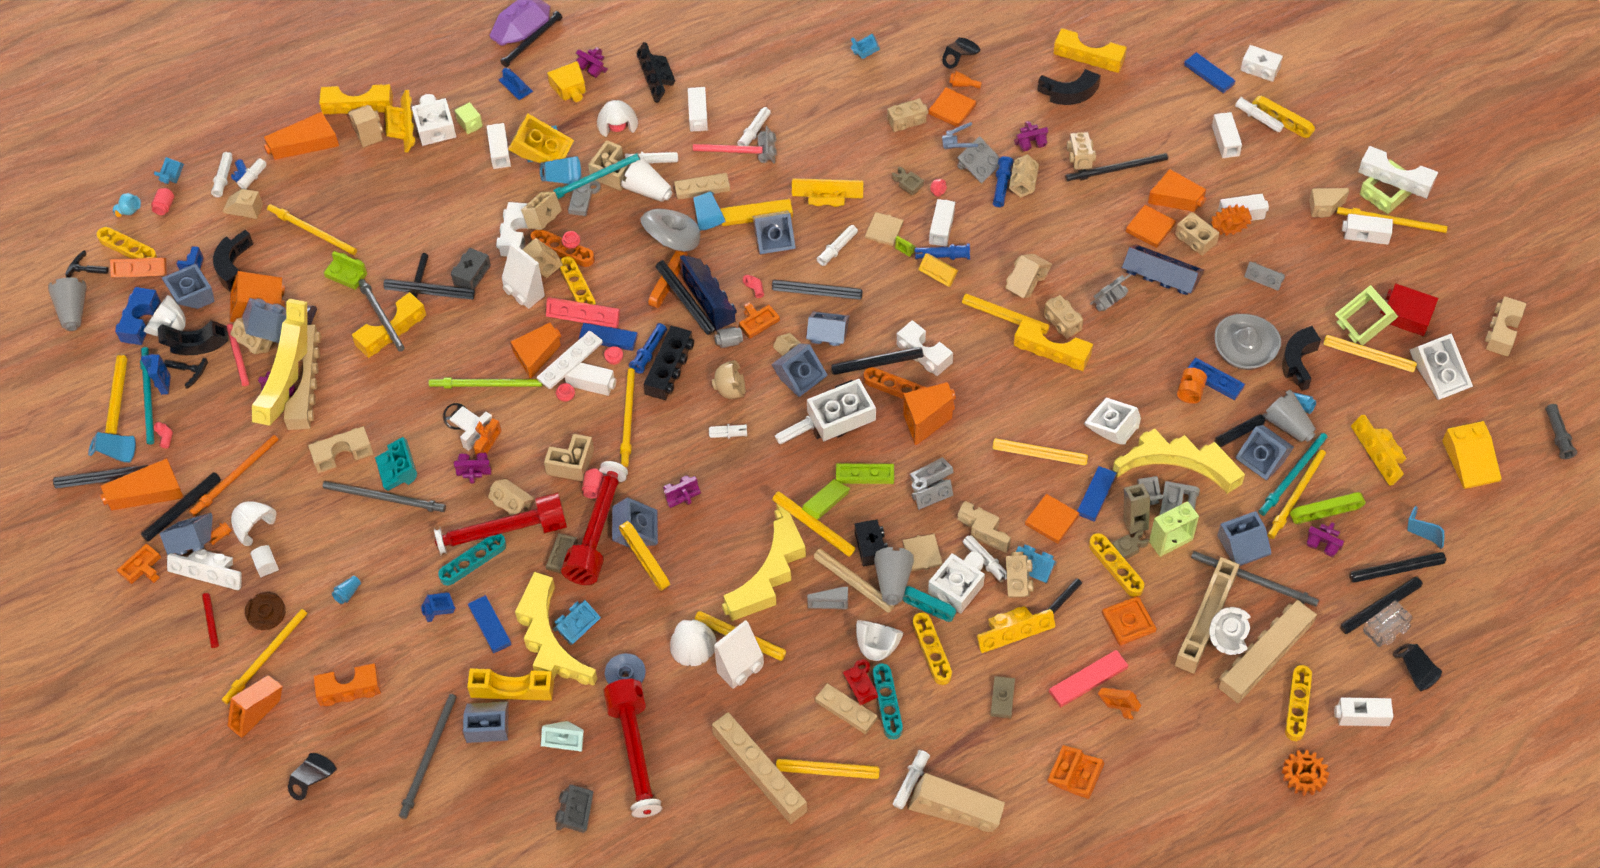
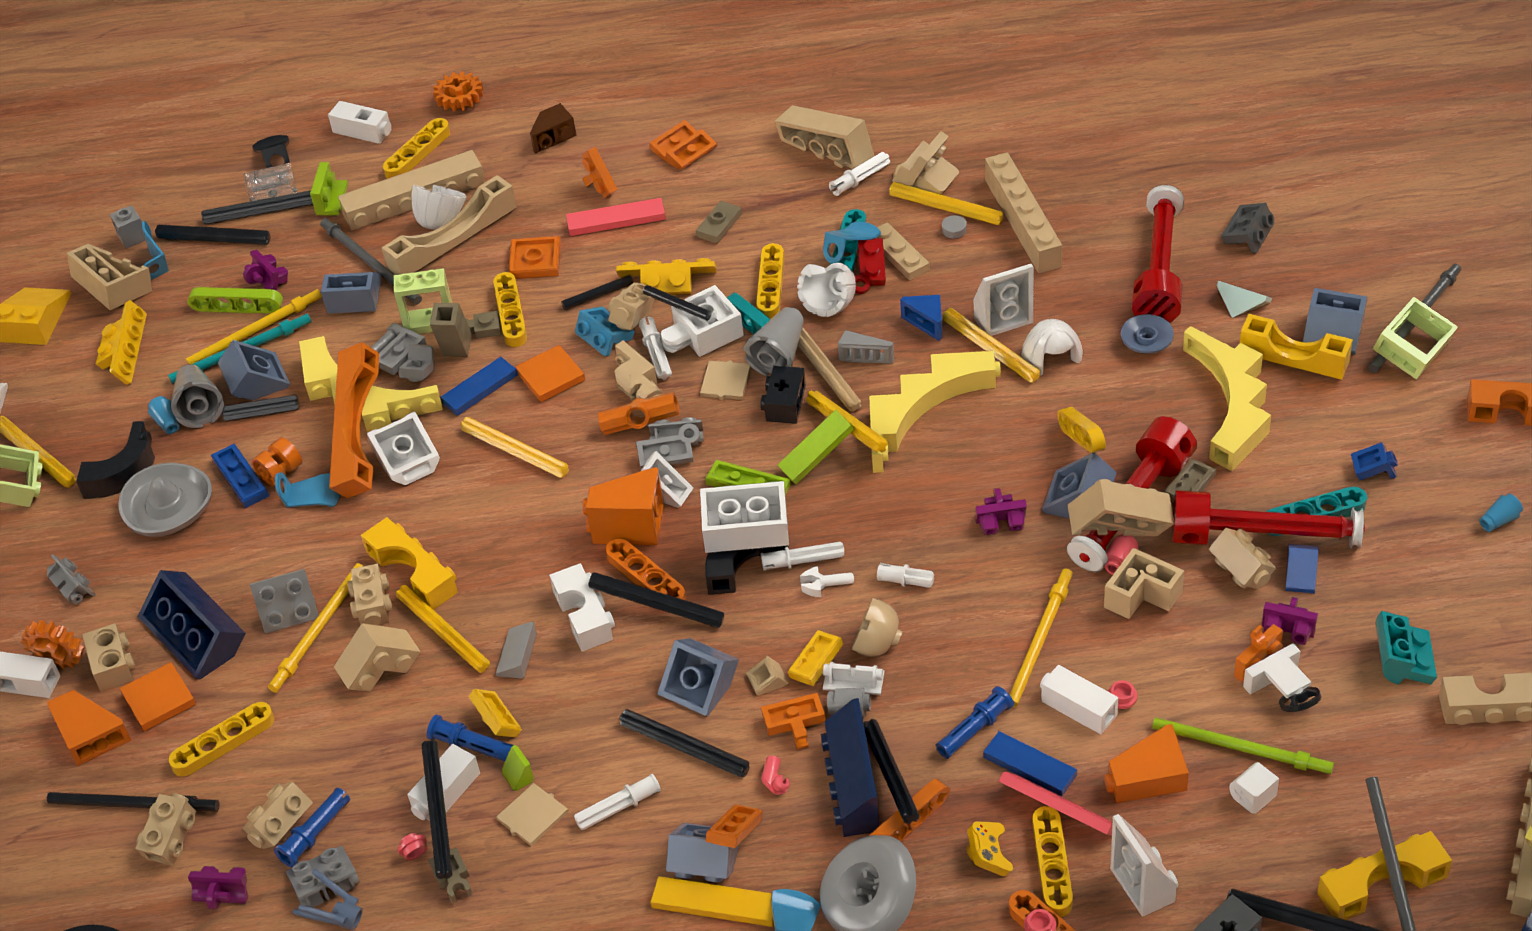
camera: 155 degrees left, 10 degrees down
dark grey bar [323,481,446,512] -> none
blue tile [468,595,512,654] -> none
tan brick [522,238,563,278] -> none
white bracket [537,331,603,389] -> none
dark azure bracket [553,600,601,645] -> none
coral plate [604,347,623,365] -> none
black brick [643,325,695,401] -> none
sand blue slope [771,344,828,397] -> none
yellow bracket [792,178,863,207] -> none
none -> tan wedge [67,244,152,310]
none -> light grey brick [110,205,146,249]
none -> yellow beam [168,702,274,777]
none -> yellow bar [268,563,363,693]
none -> dark azure piece [275,472,340,508]
none -> lime bracket [310,162,348,216]
none -> orange arch [329,342,379,499]
none -> black axle [421,740,452,879]
none -> light grey slope [496,622,537,679]
none -> reddish brown slope [530,103,577,154]
none -> orange piece [597,392,680,435]
none -> white slope [641,451,693,508]
none -> black bar [643,285,712,321]
none -> orange tile [705,804,763,848]
none -> yellow plate [787,630,843,686]
none -> white bar [800,566,854,597]
none -> dark azure piece [823,221,881,263]
none -> white hinge [823,662,885,695]
none -> tan piece [892,131,959,194]
none -> blue slope [900,295,942,341]
none -> light grey tile [942,215,967,239]
none -> yellow piece [966,821,1013,876]
none -> tan wedge [1068,479,1175,536]
none -> white piece [1229,762,1279,814]
none -> blue slope [1285,544,1319,594]
none -> yellowish green window [1373,297,1458,380]

